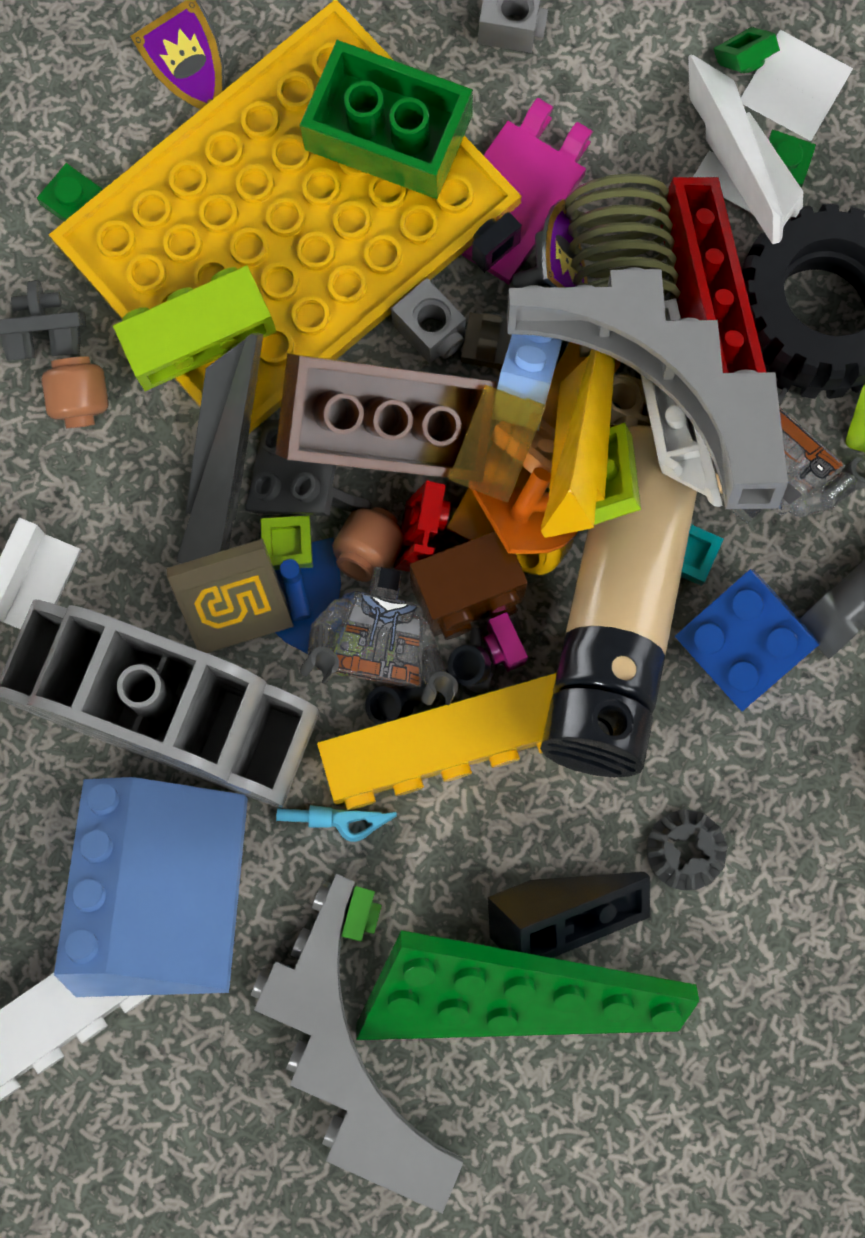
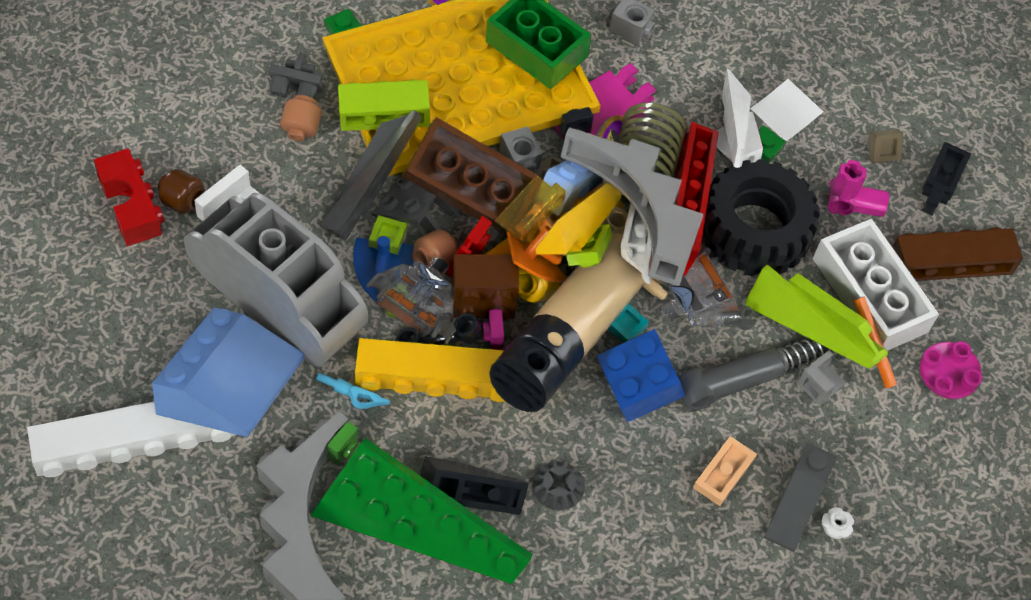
camera: 15 degrees right, 20 degrees down
dark tan tile [166,539,294,653] -> none
green plate [713,27,780,73] -> none

